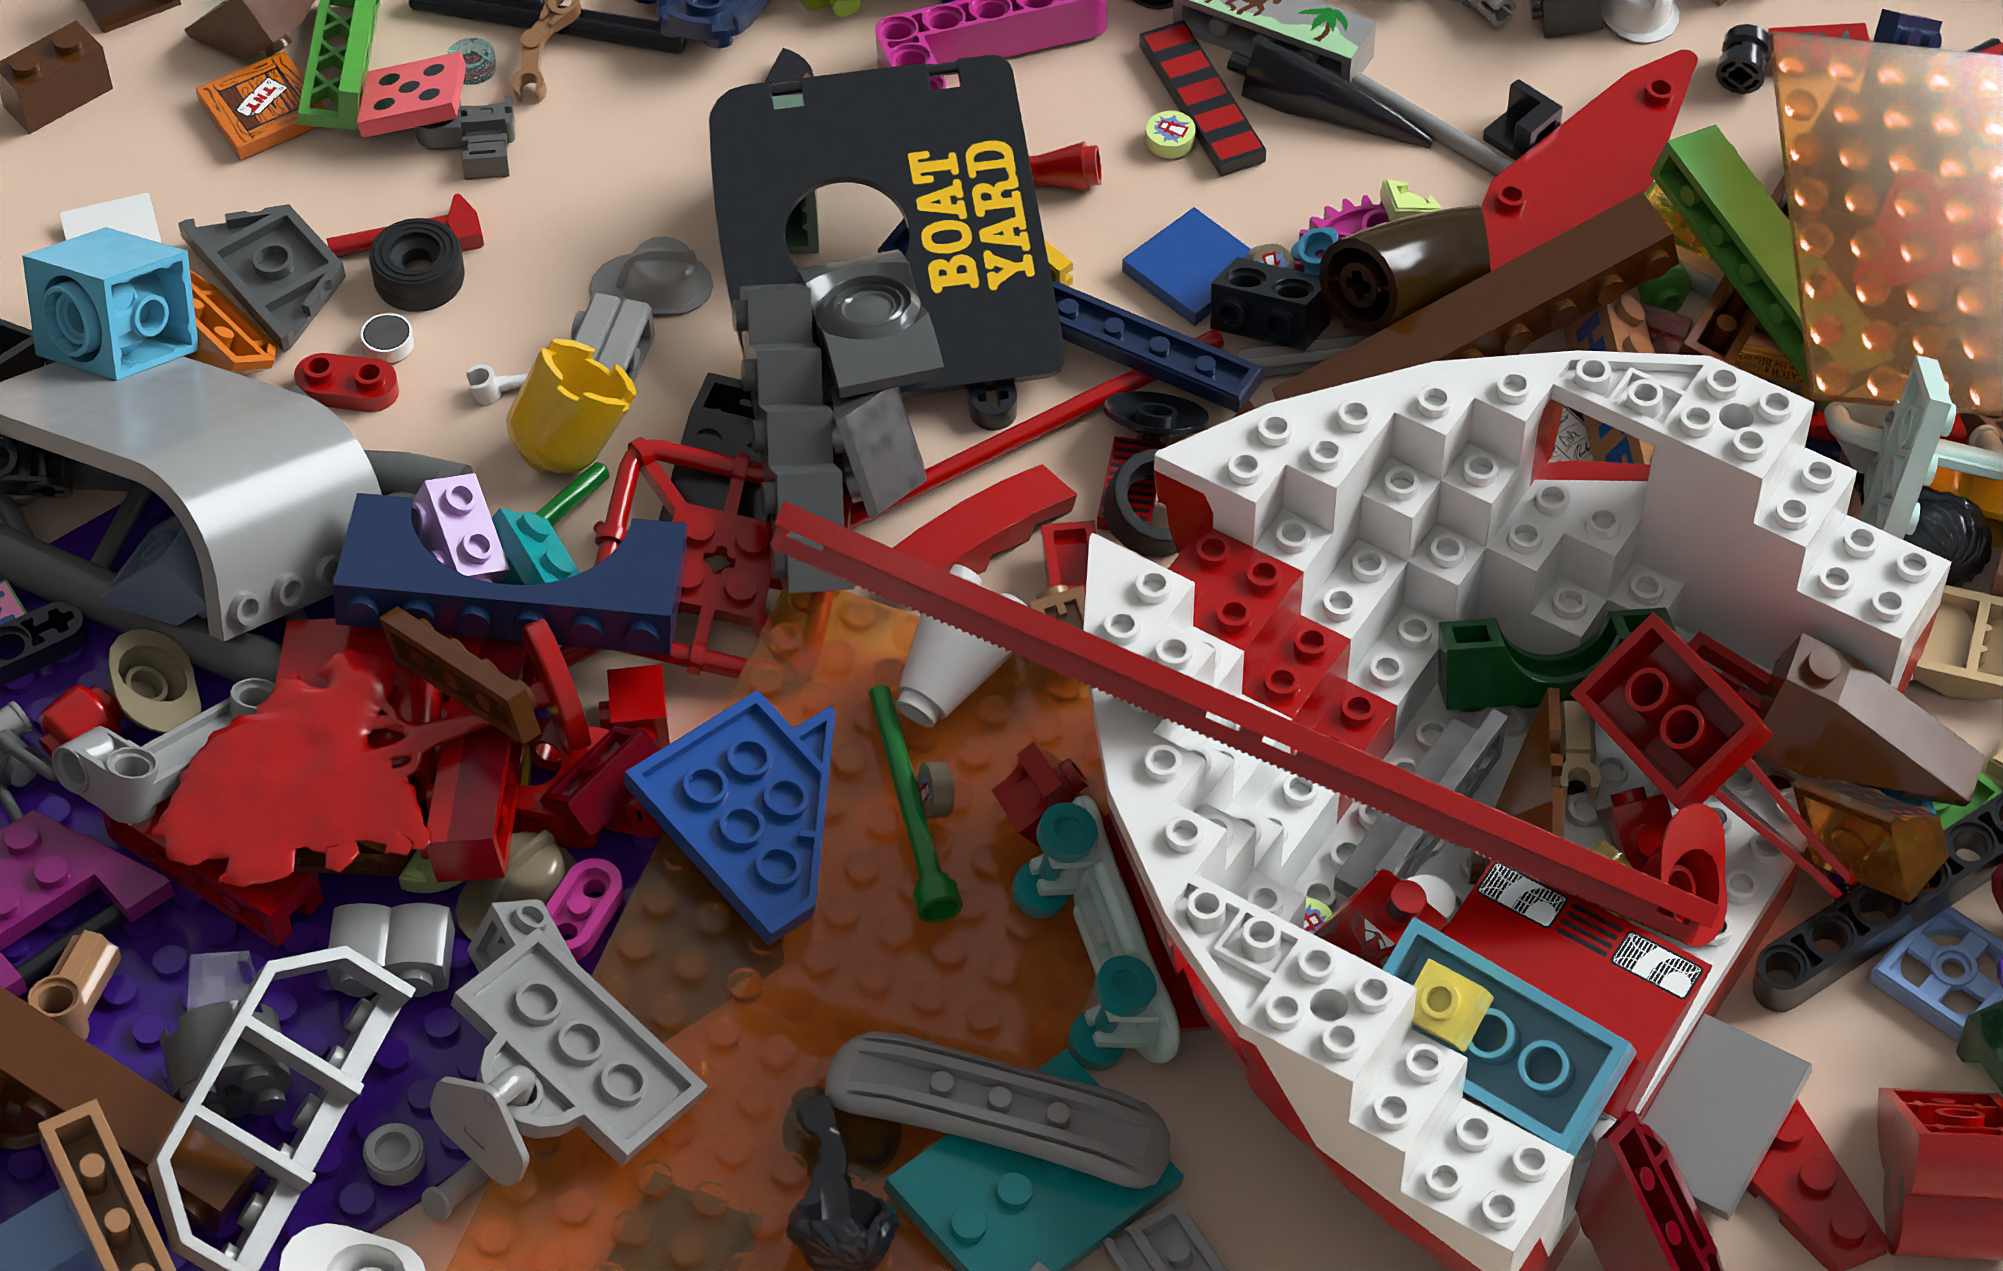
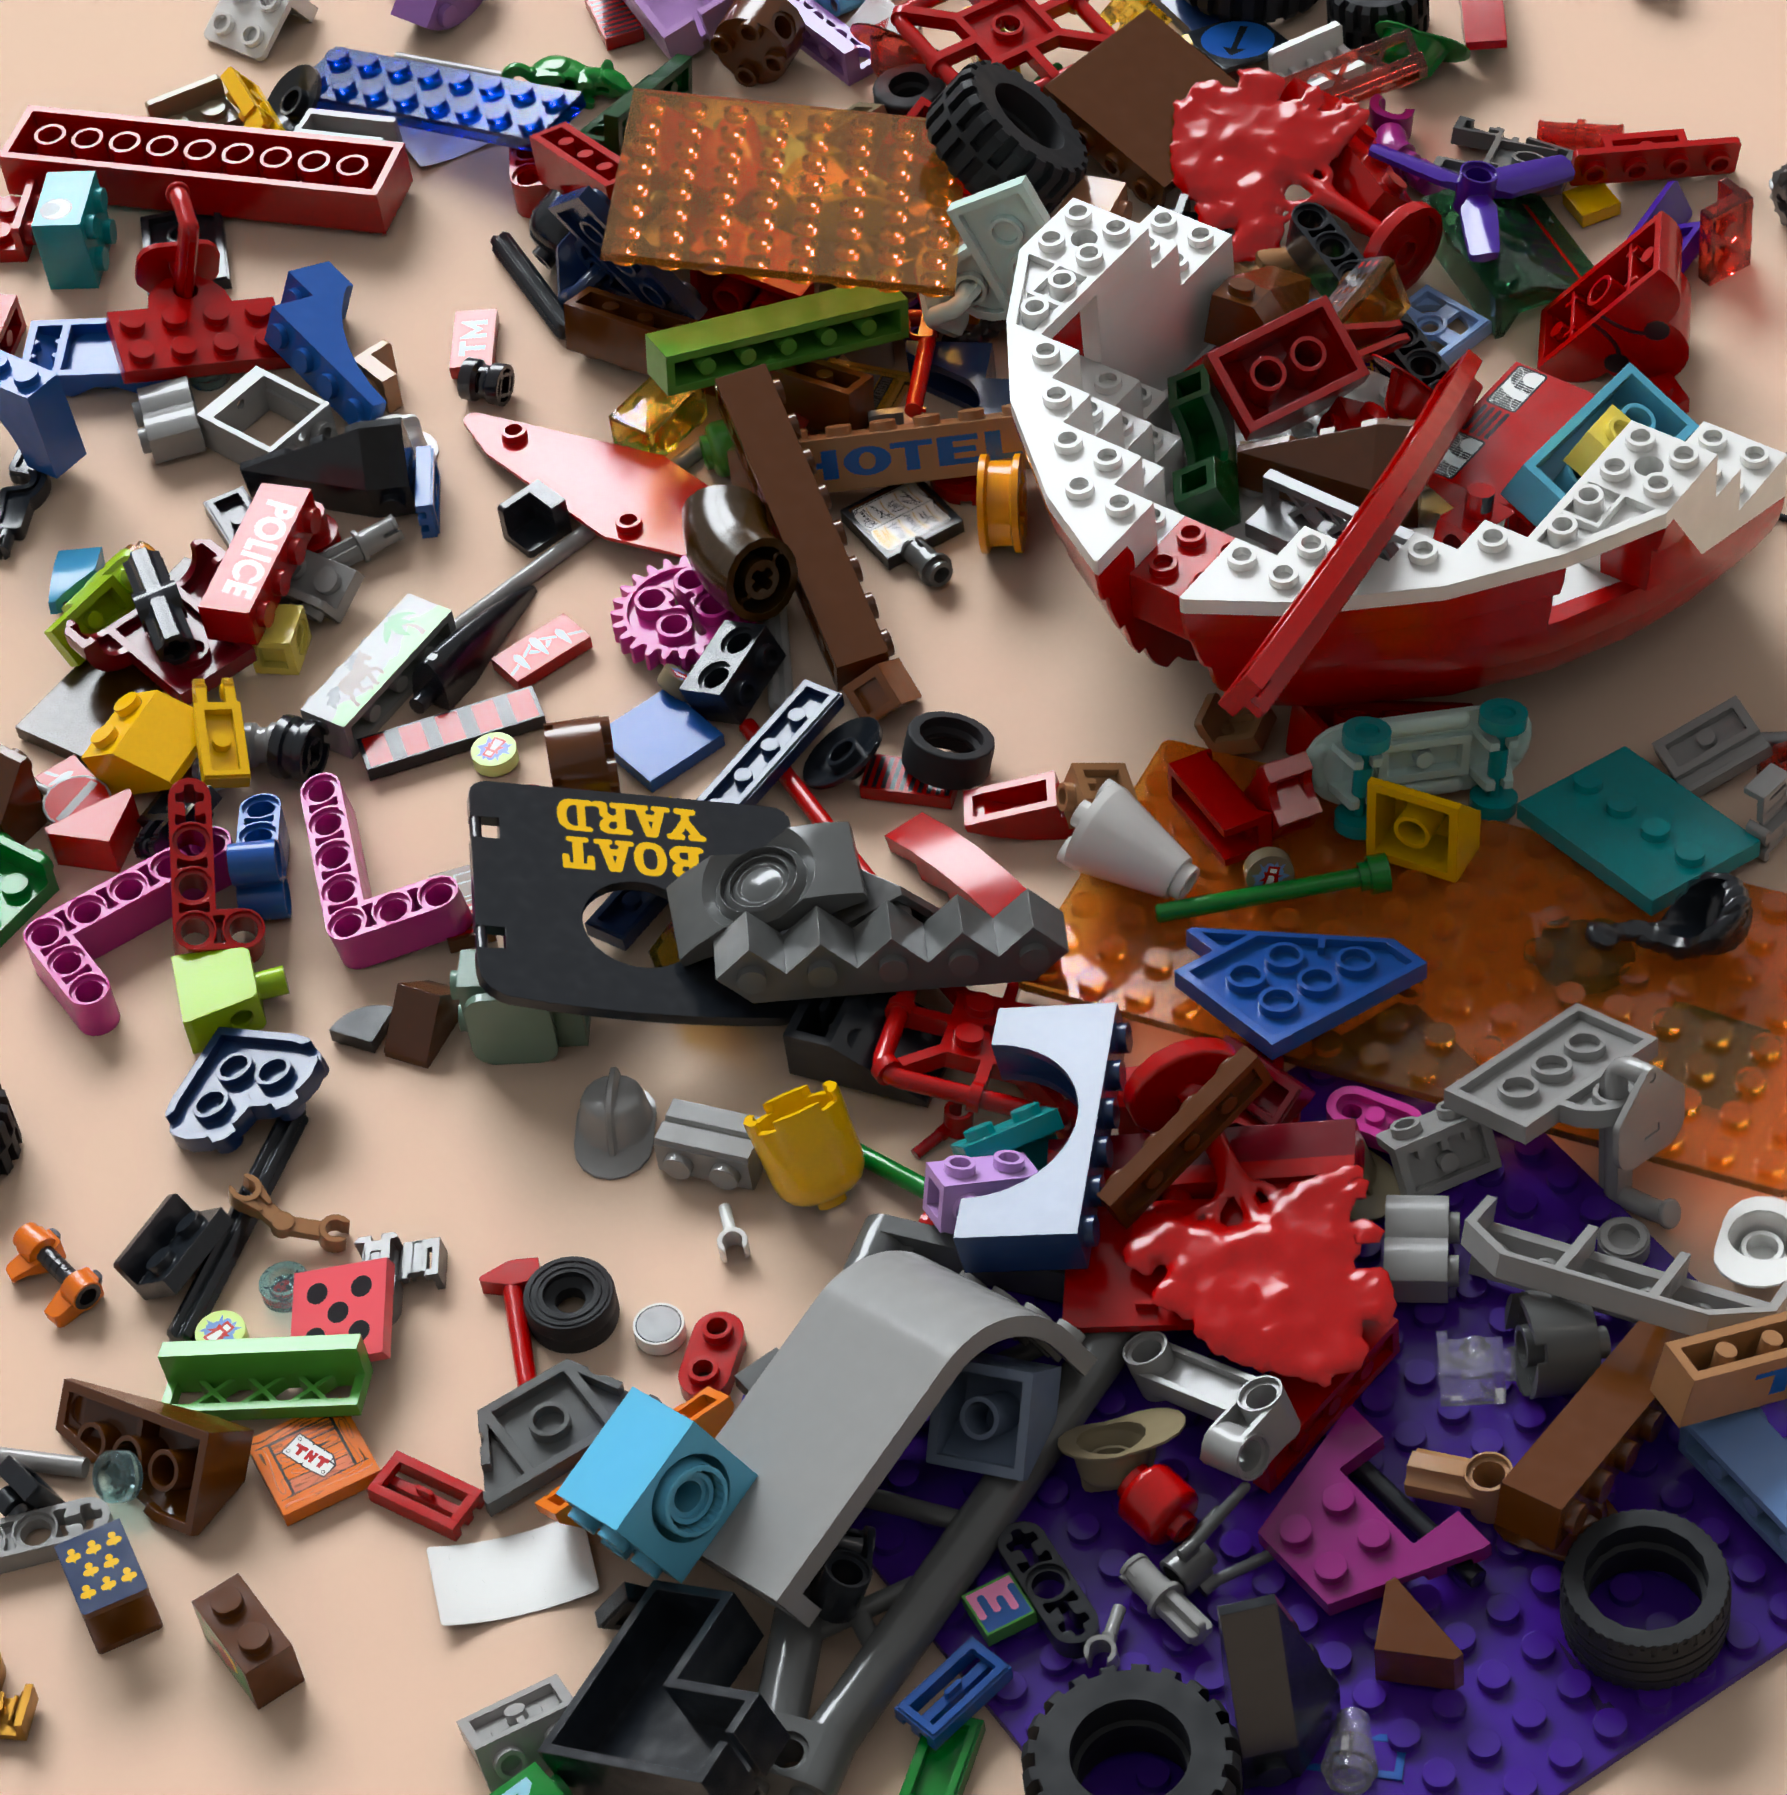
camera: 80 degrees left, 5 degrees down
light grey piece [825,1031,1170,1189] -> none
dark azure plate [1291,227,1338,276] -> none
yellowish green tile [1379,180,1443,221] -> none
none -> tile [195,1310,249,1341]
none -> red tile [367,1450,485,1542]
none -> tile [415,445,440,539]
none -> tile [491,613,593,690]
none -> reddish brown brick [543,715,621,793]
none -> red window [1168,748,1273,867]
none -> yellow slope [1366,776,1481,883]

